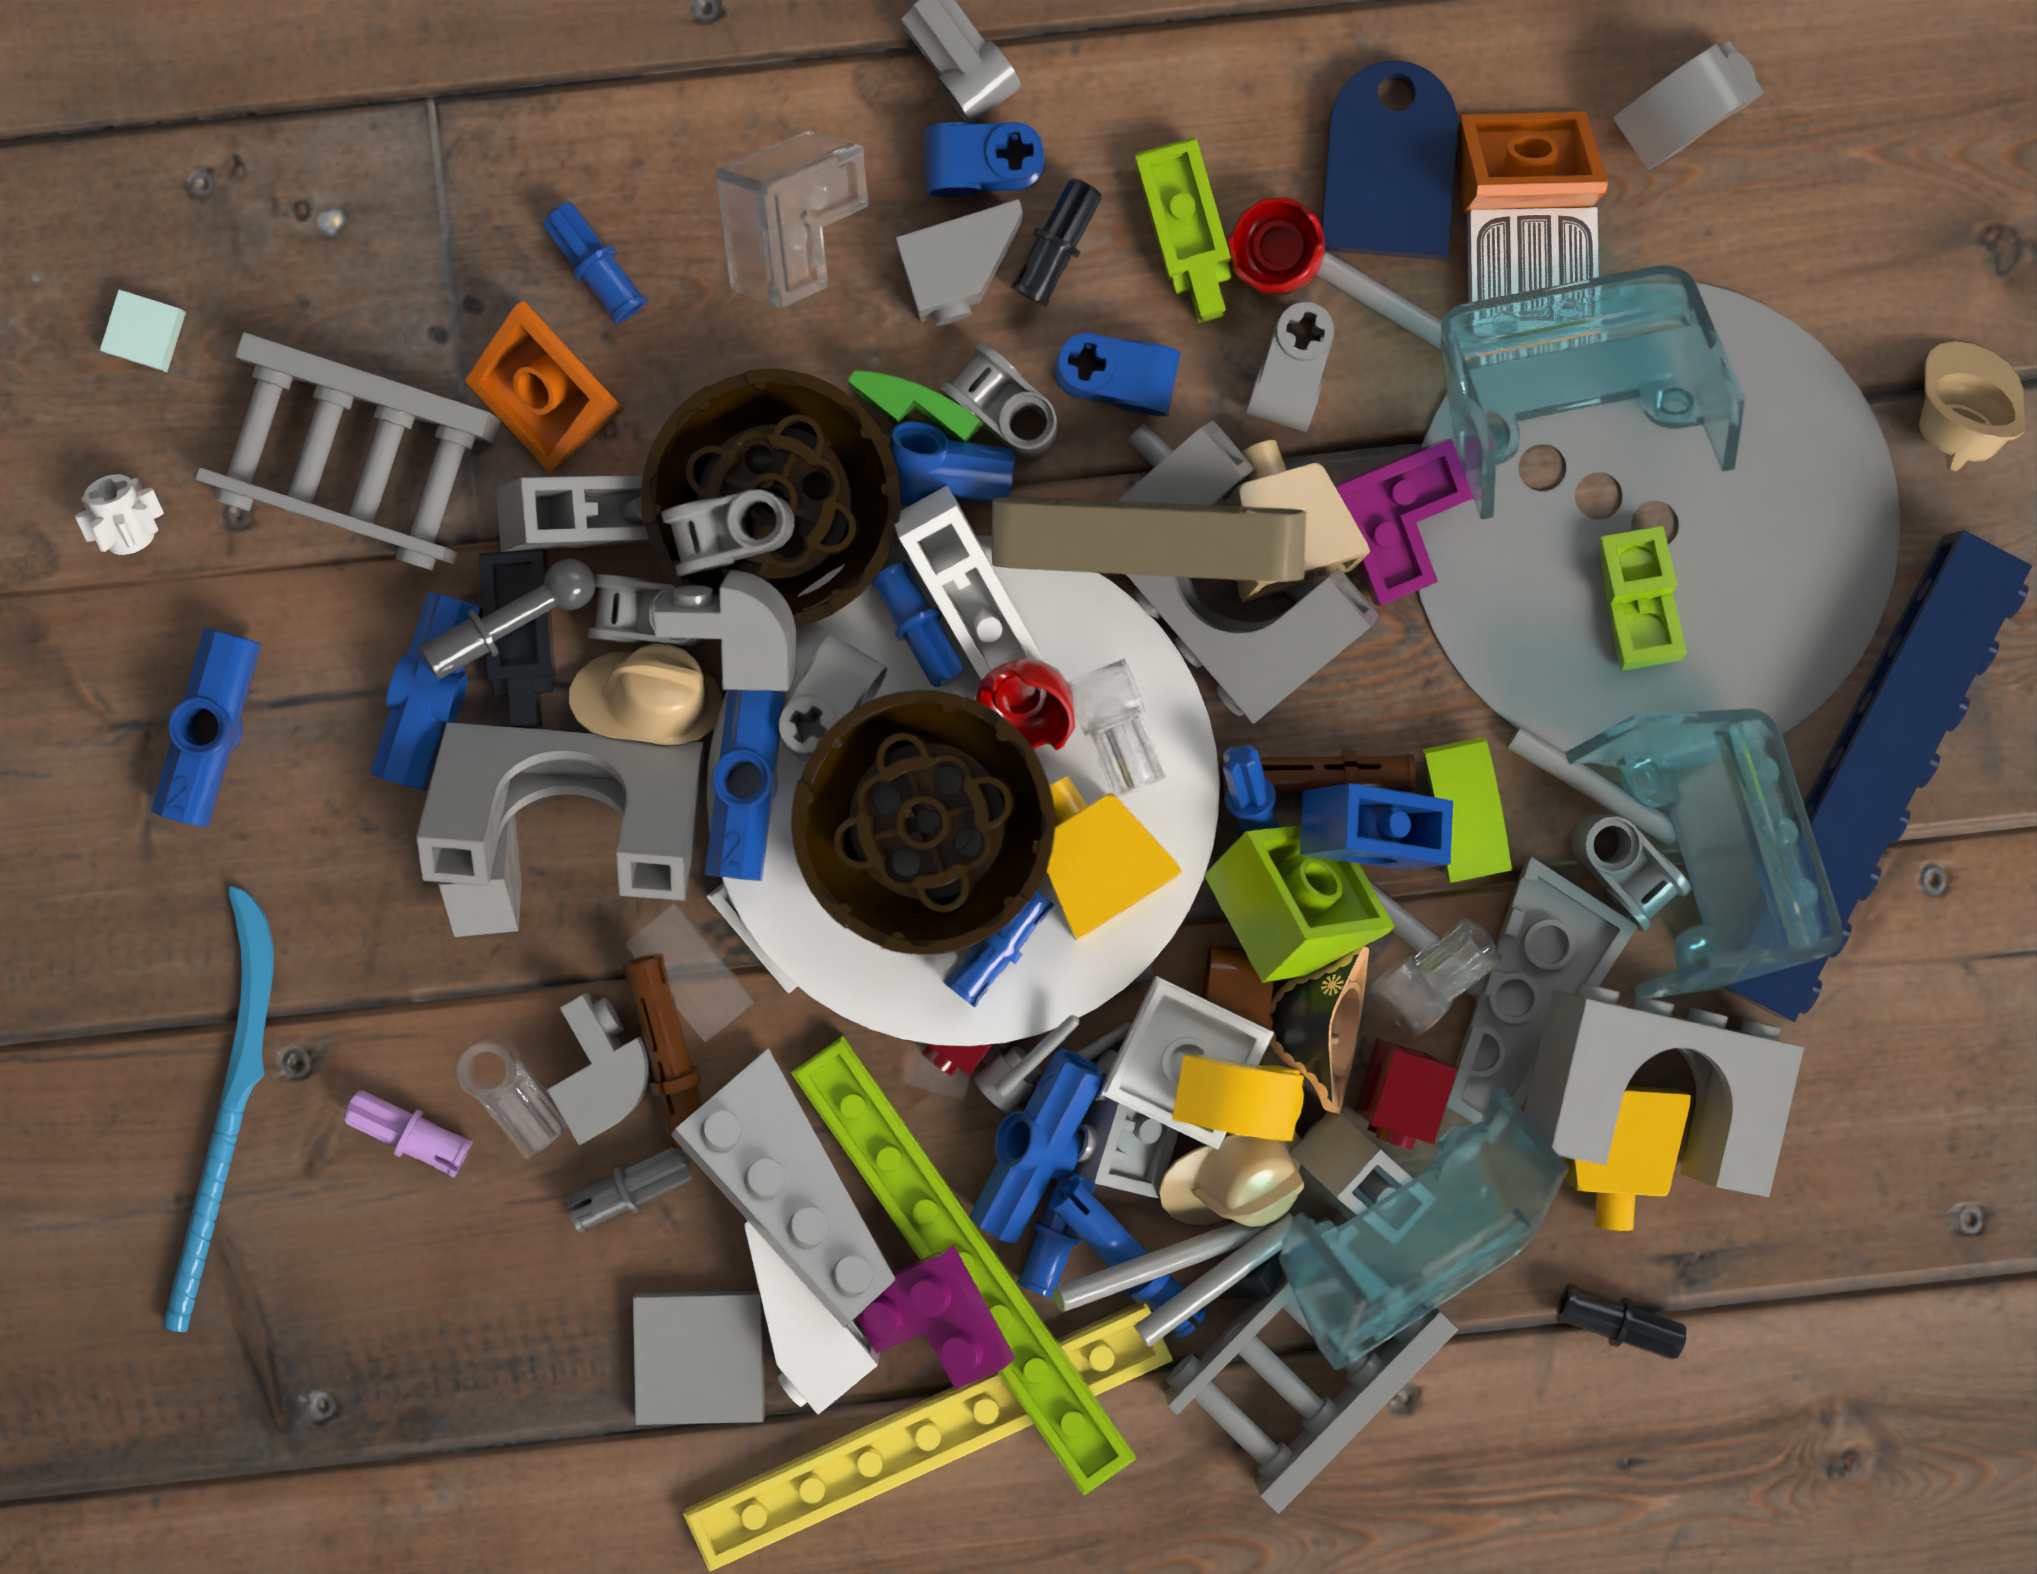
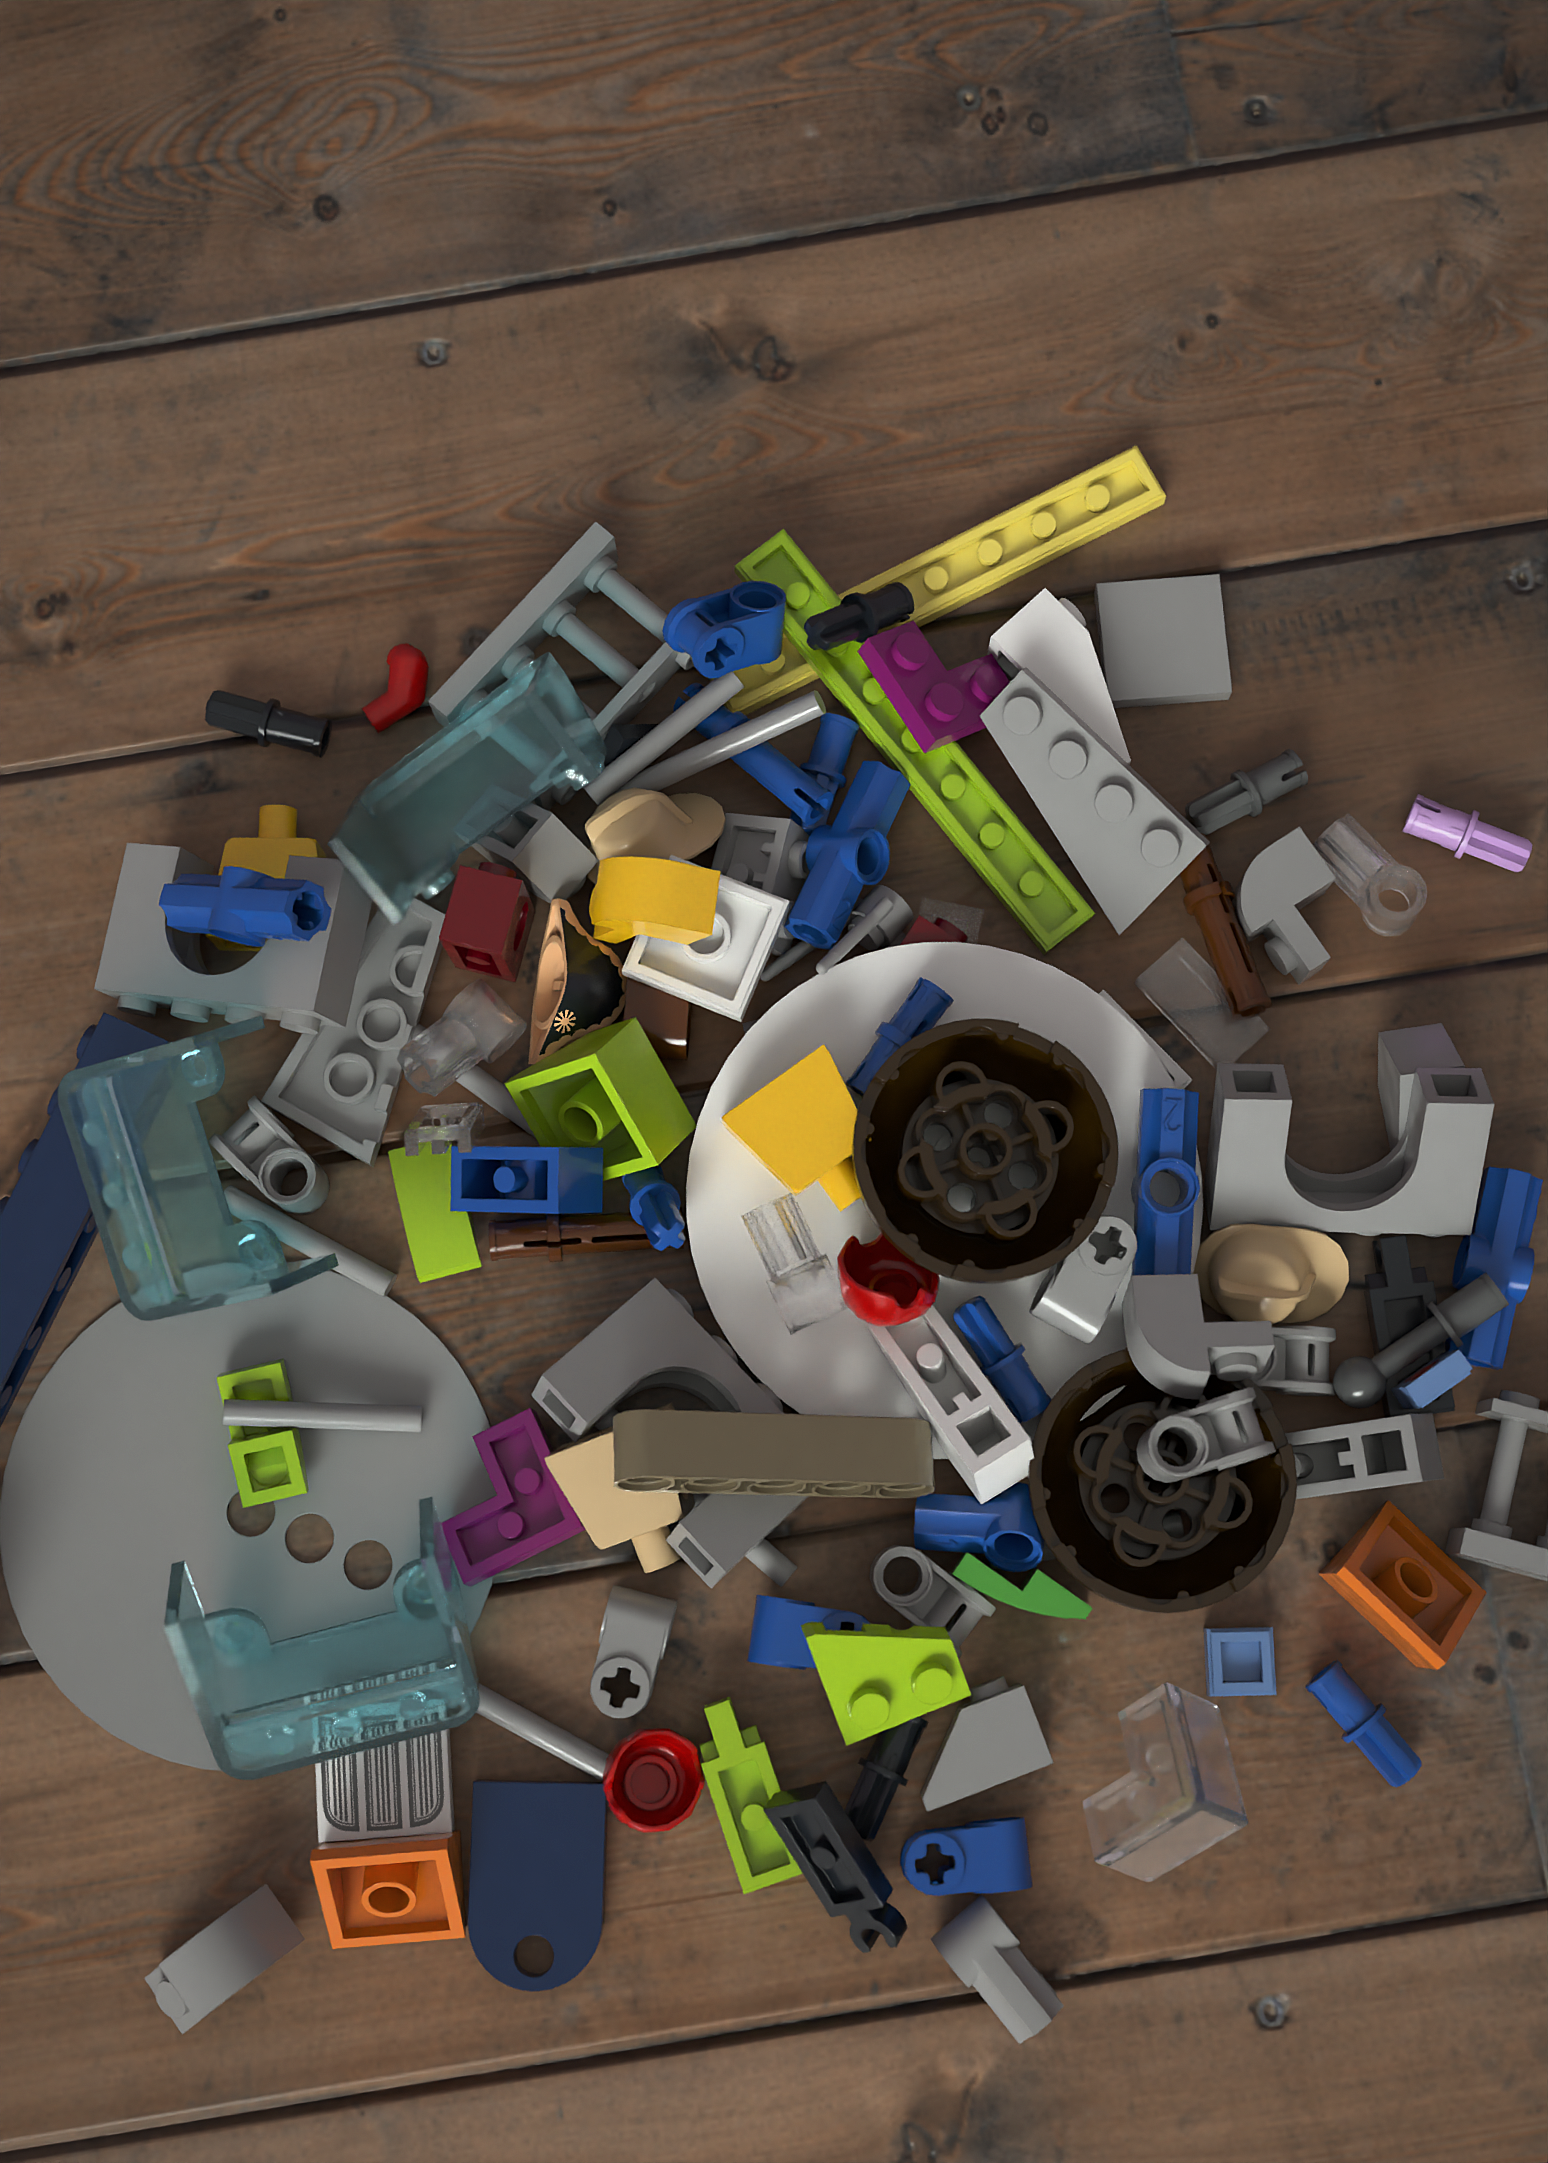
camera: 175 degrees left, 10 degrees down
none -> blue piece [159,866,332,947]
none -> light grey bar [223,1399,422,1432]
none -> red arm [361,643,429,734]
none -> clear tile [404,1102,485,1156]
none -> blue piece [662,581,786,679]
none -> black plate [763,1781,907,1953]
none -> lime wing [801,1622,971,1746]
none -> black axle [804,582,914,651]
none -> medium blue tile [1203,1627,1276,1696]
none -> medium blue tile [1391,1349,1473,1410]

